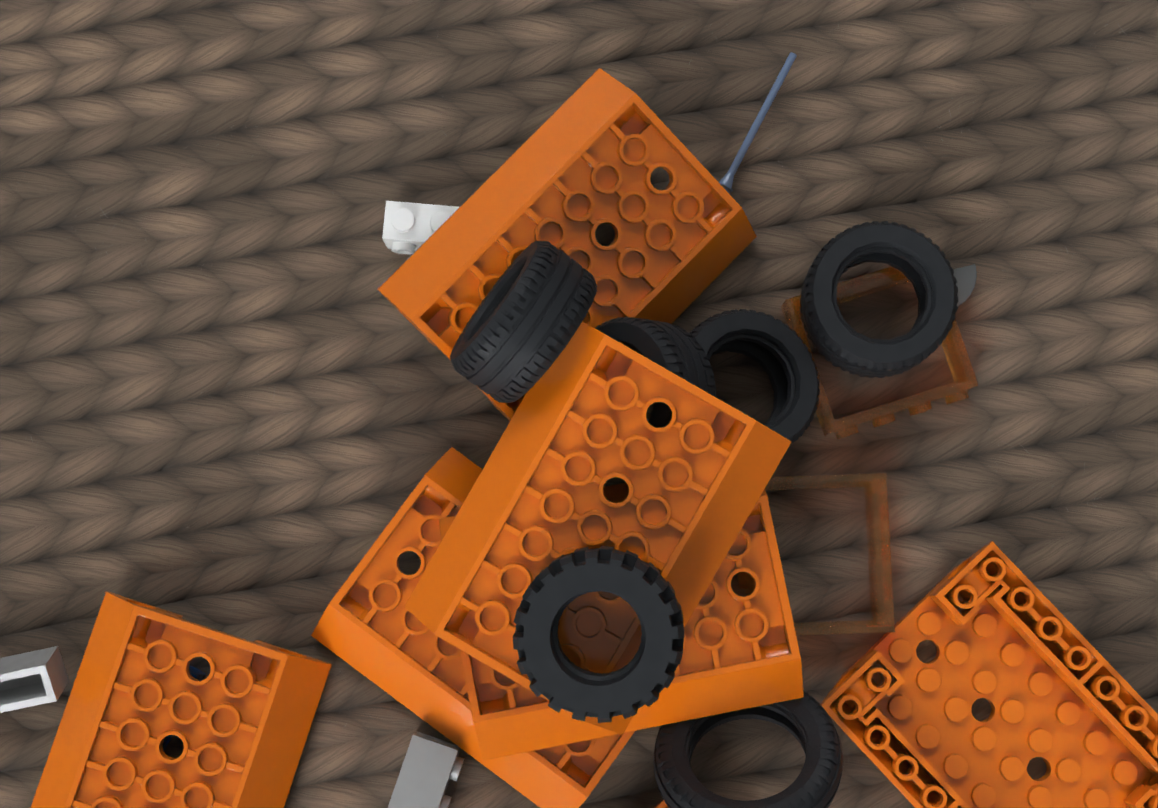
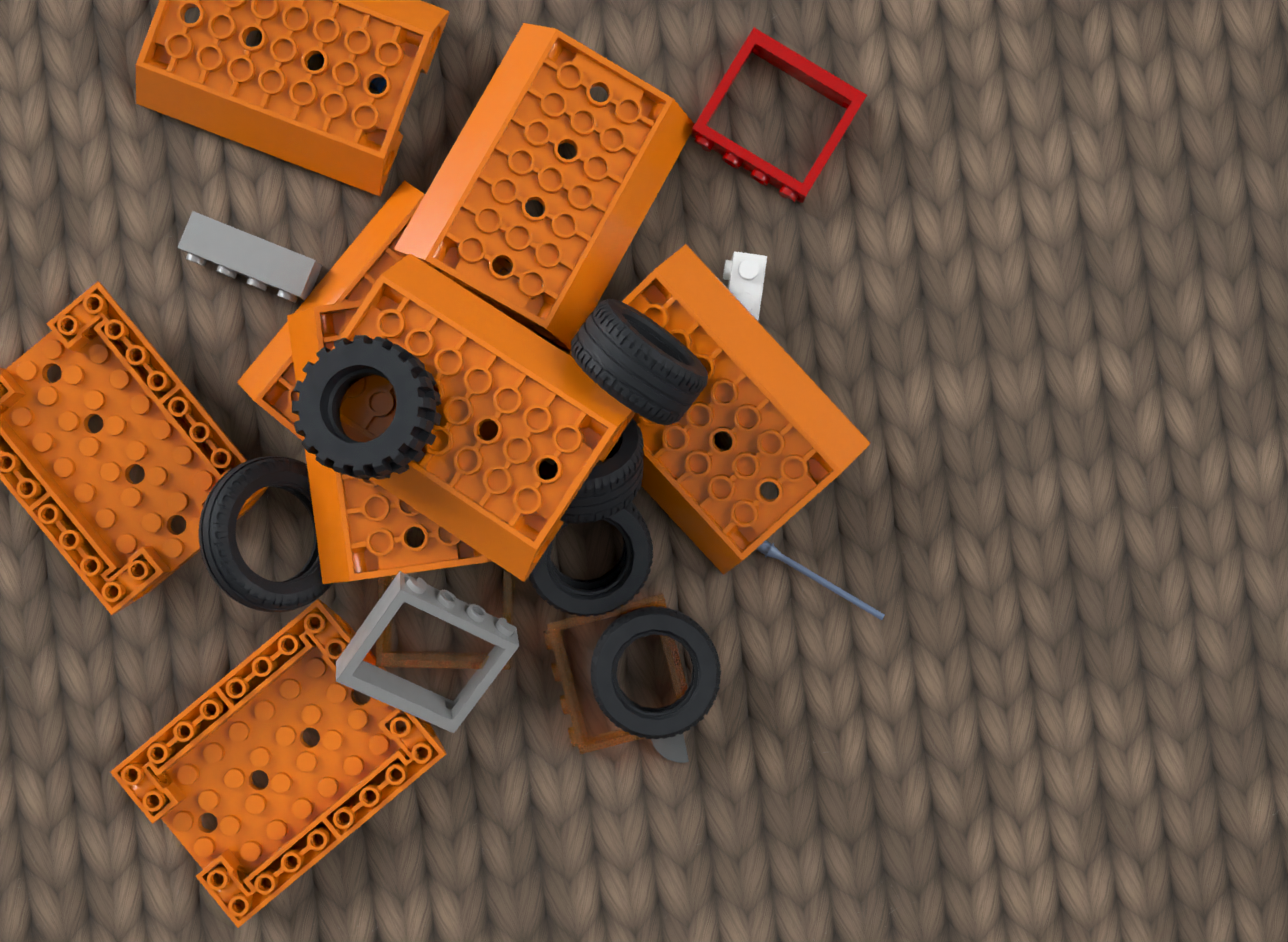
camera: 95 degrees right, 5 degrees up
none -> light grey window [336,571,519,733]
none -> orange slope [393,23,694,351]
none -> red window [691,27,867,203]

